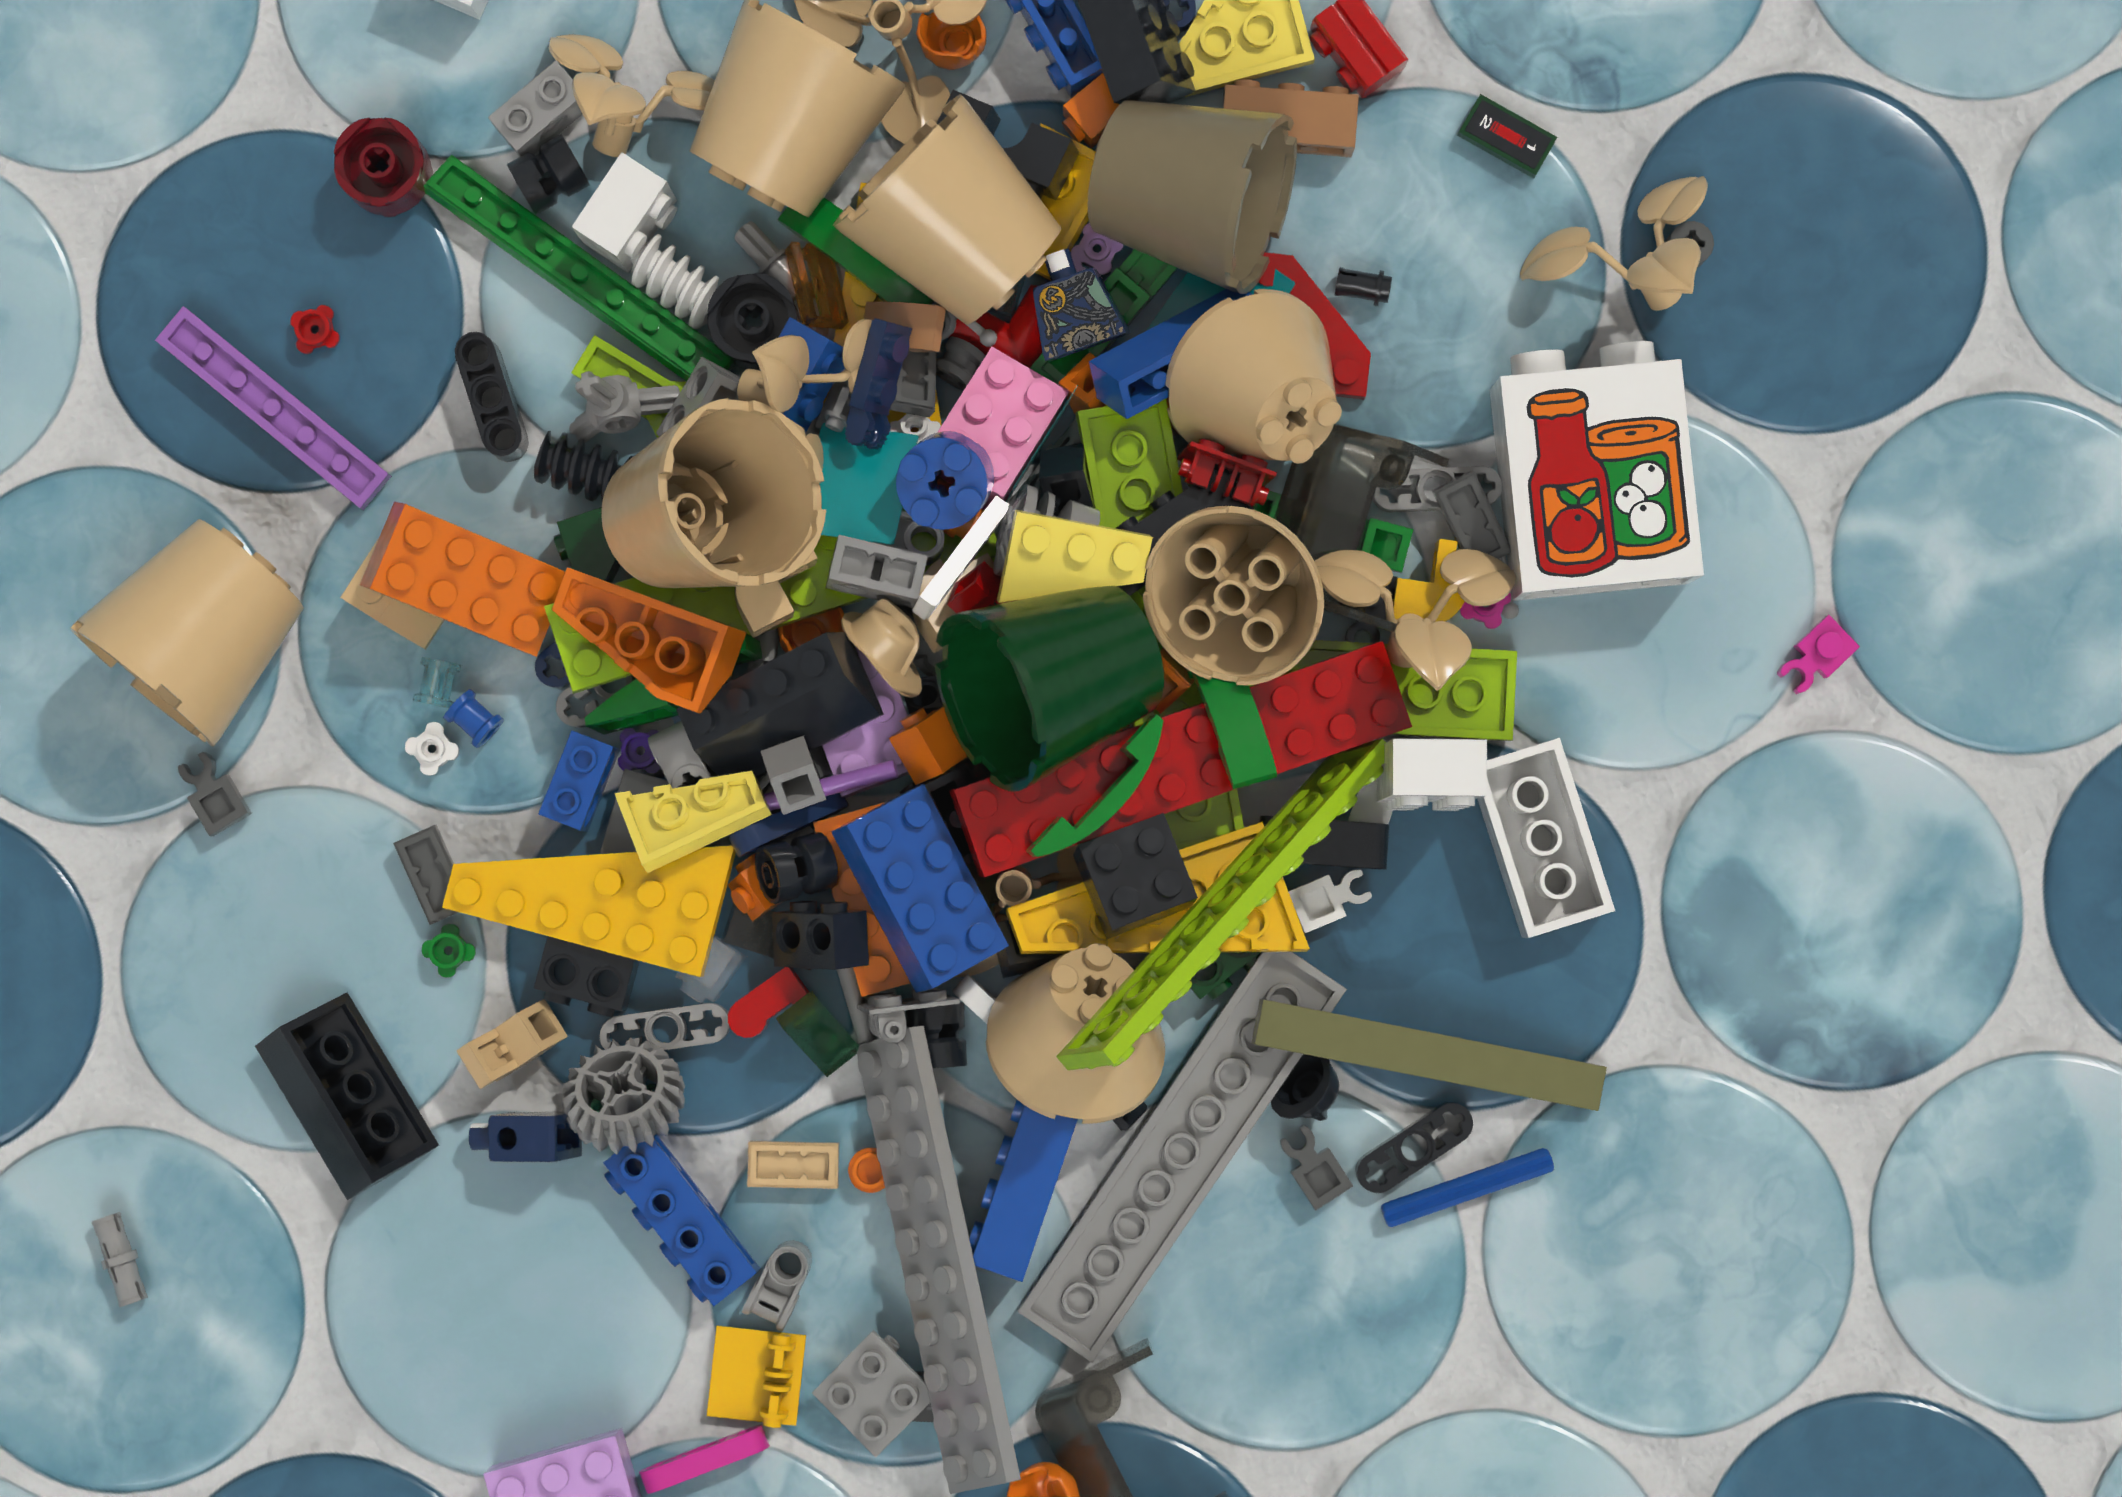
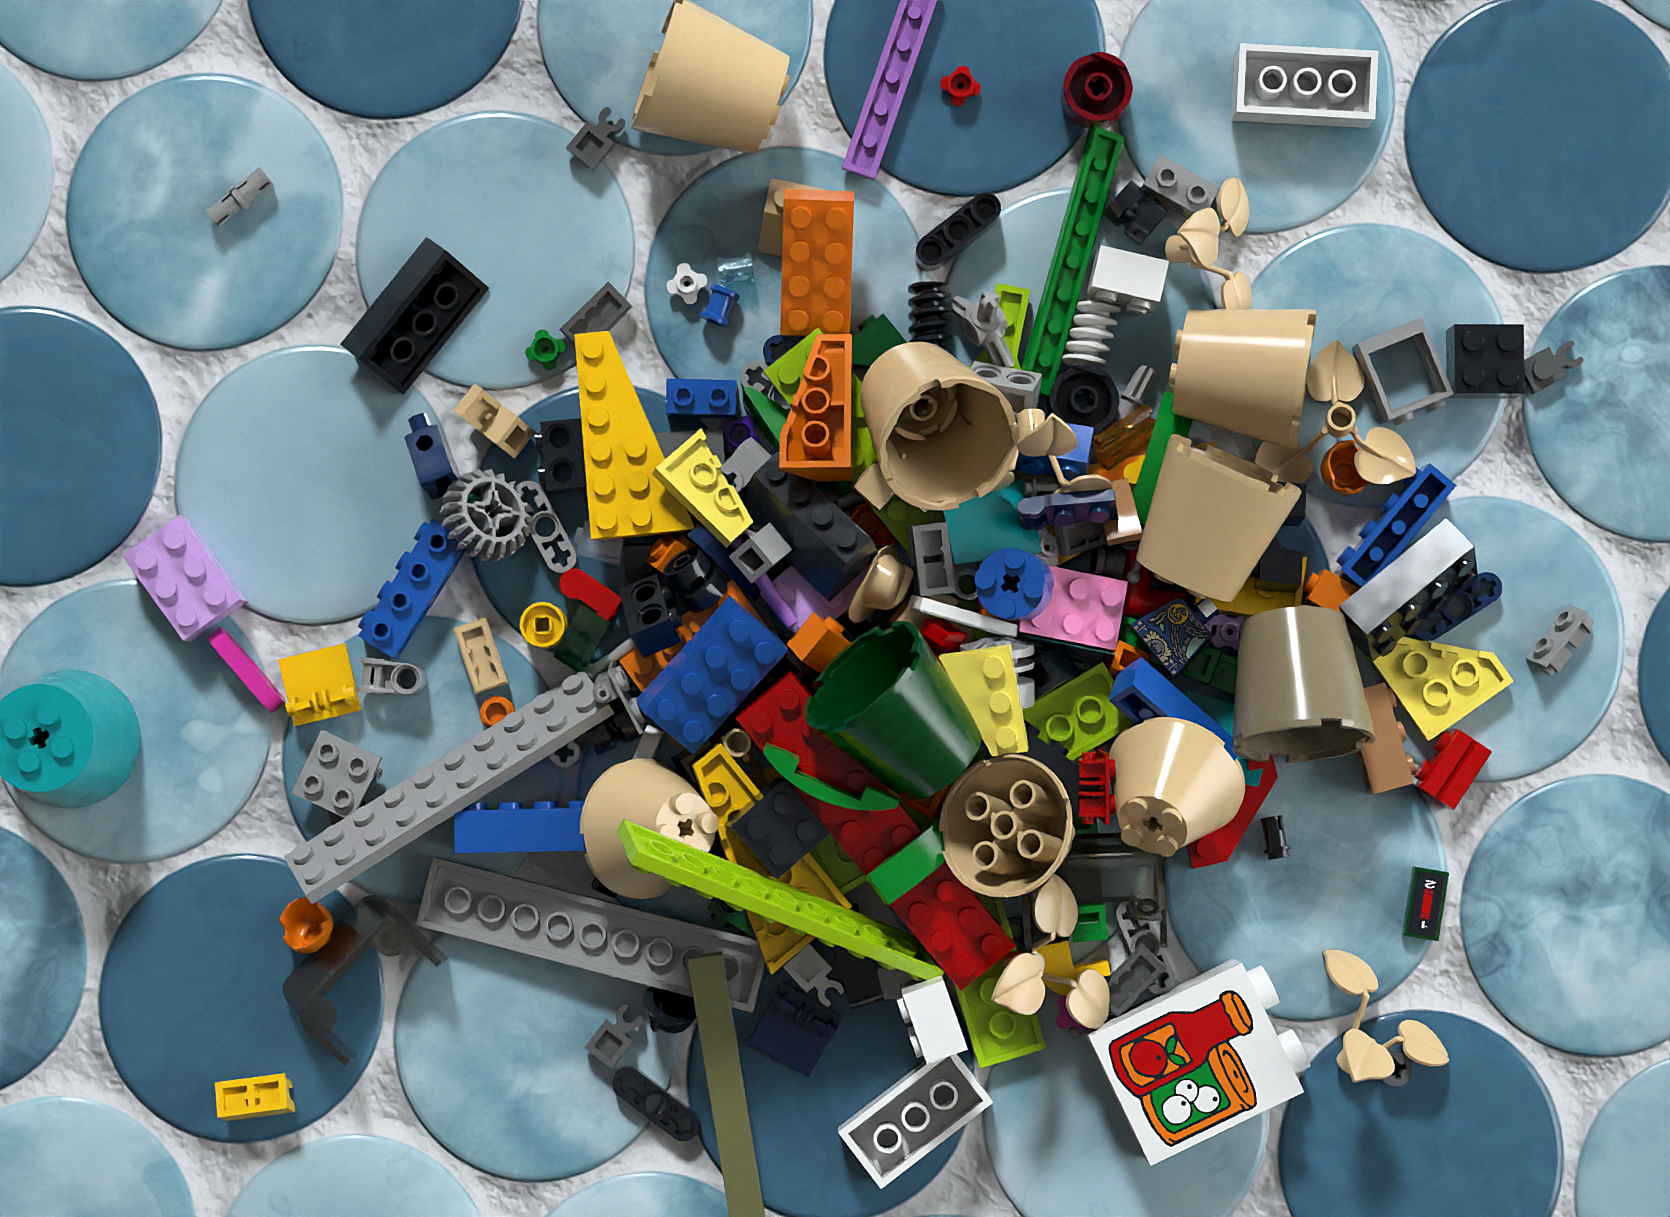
camera: 65 degrees right, 0 degrees up
blue axle [1381,1148,1554,1227] -> none
none -> yellow wheel [519,602,569,649]
none -> light grey bush [549,739,582,768]
none -> dark blue hinge [748,982,843,1077]

